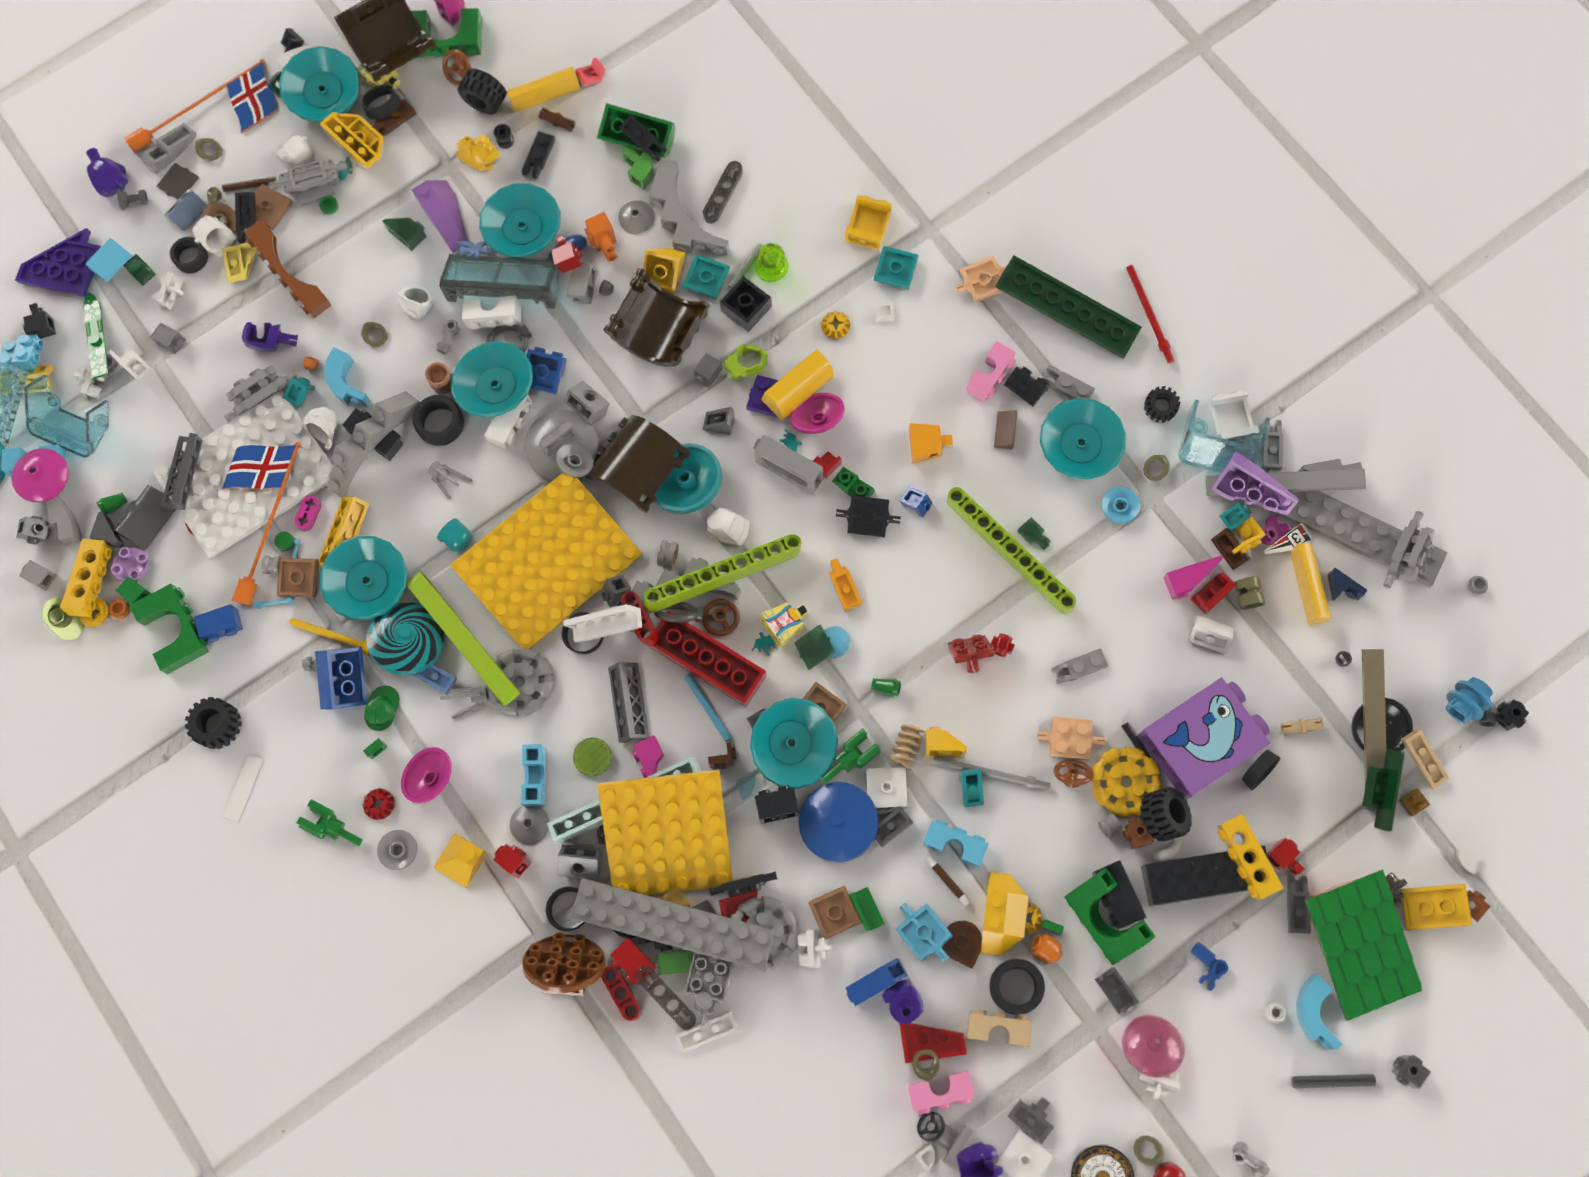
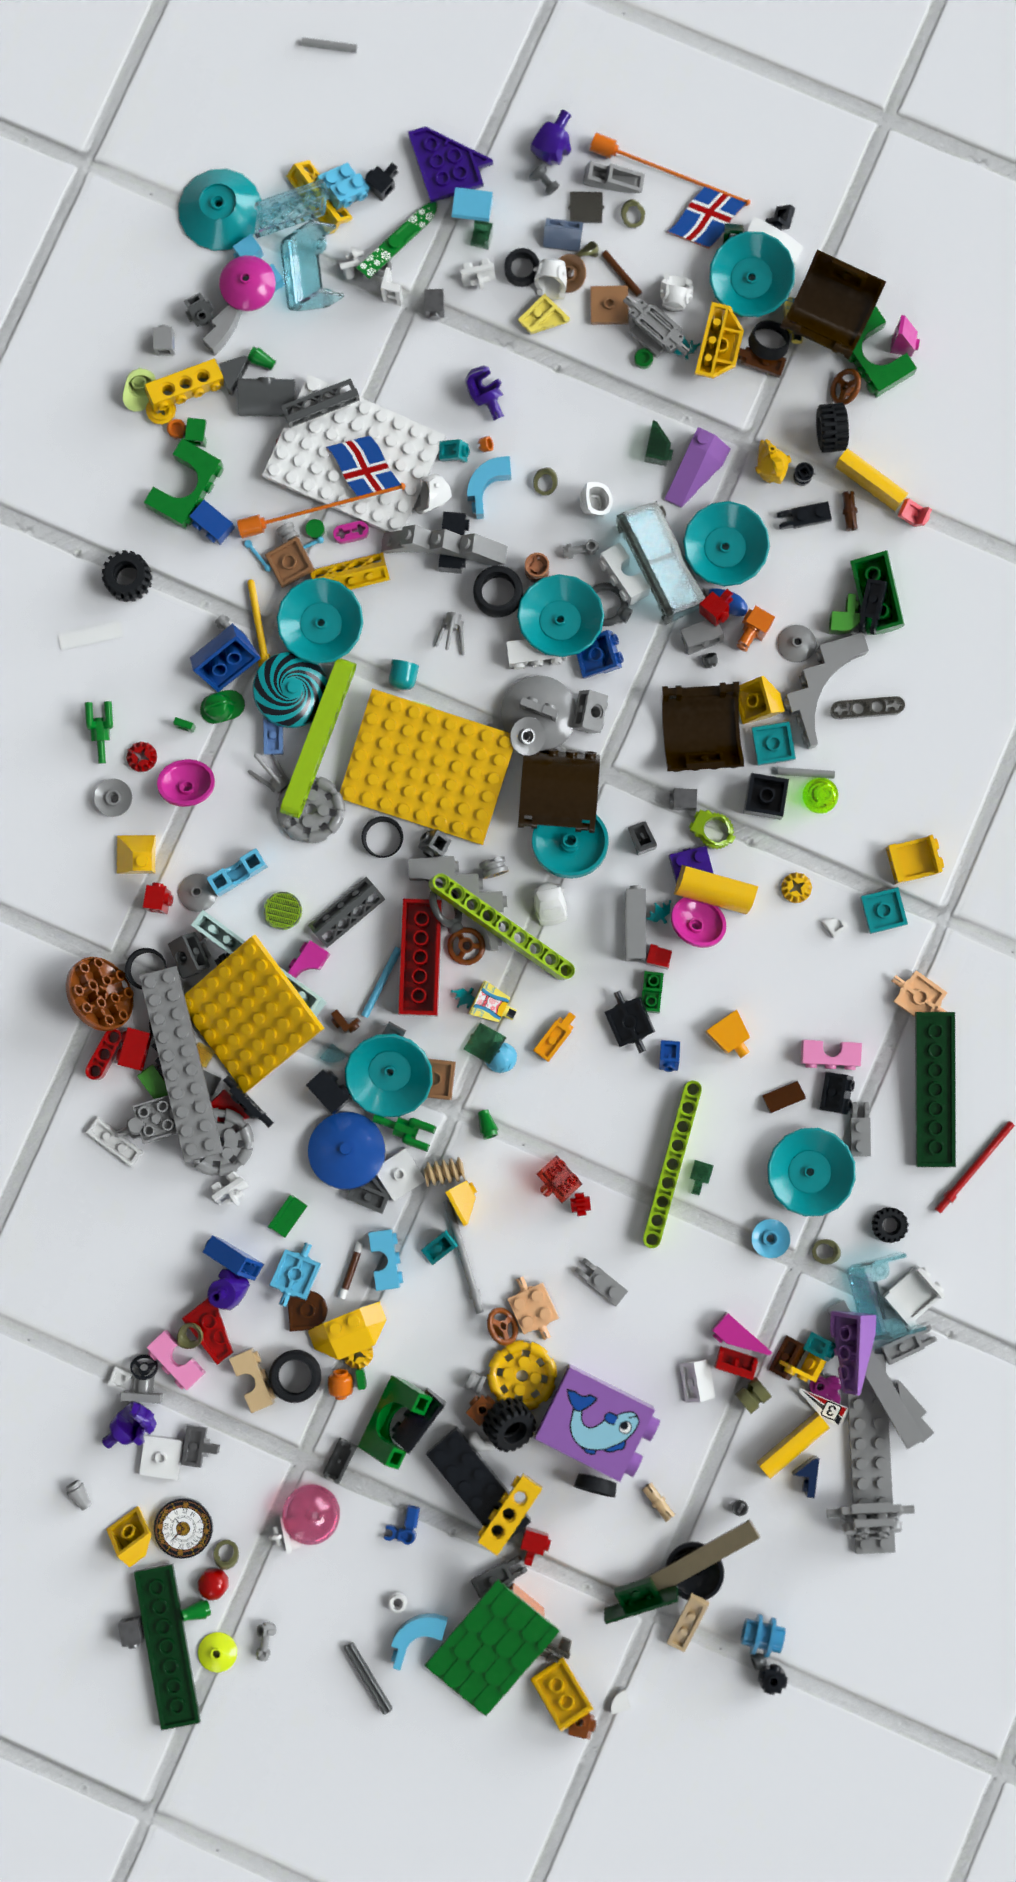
camera: 60 degrees right, 10 degrees up
lavender dish [110,547,150,582] -> none
light grey piece [224,365,297,422] -> none
black hinge [235,192,256,244] -> none
dark orange arch [244,219,332,318] -> none
medium blue piece [456,240,493,258] -> none
white fence [563,604,642,643] -> none
red beam [621,591,658,646] -> none
clear smoke beam [636,965,696,1030] -> none
medium nougat plate [808,885,862,940] -> none
black bar [1121,722,1161,772] -> none
dark grey brick [1391,1055,1431,1089] -> none
pearl gold tile [1400,788,1430,816] -> none
light grey plate [1467,576,1488,595] -> none

